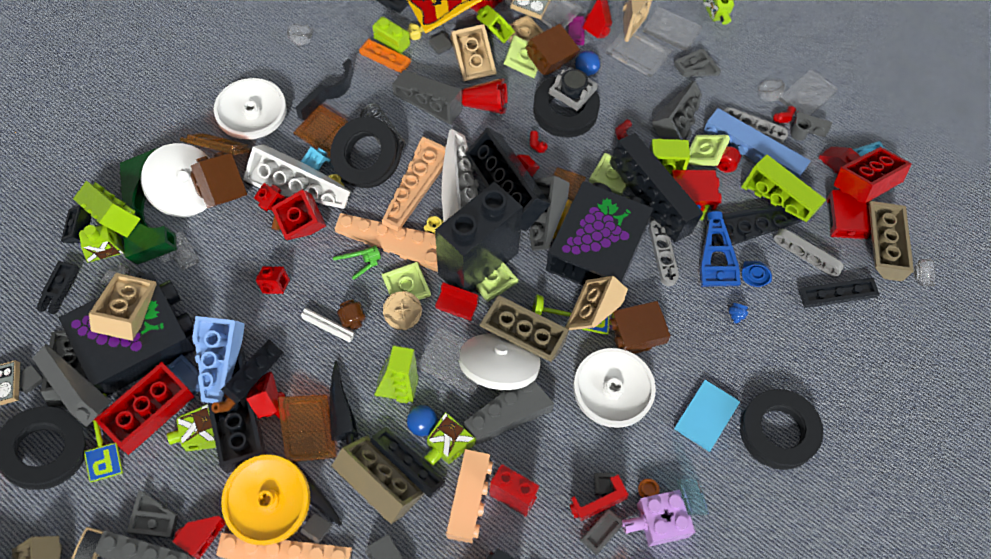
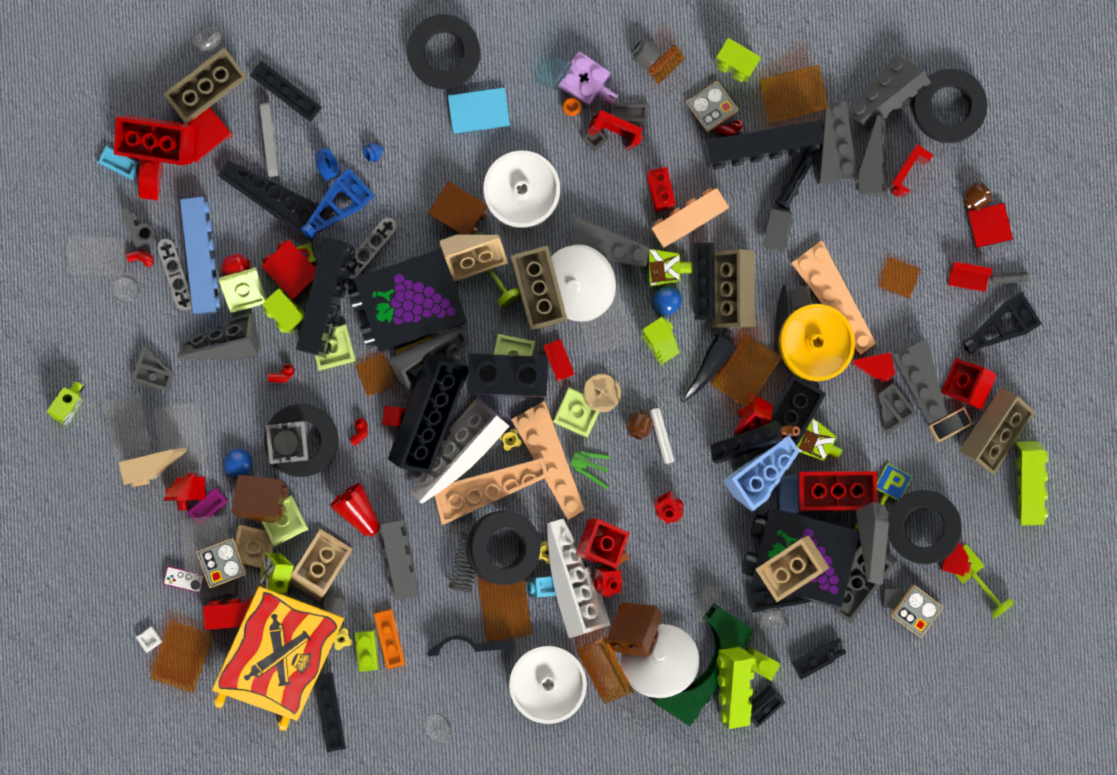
camera: 135 degrees left, 25 degrees up
lime wedge [741,155,826,222] -> none

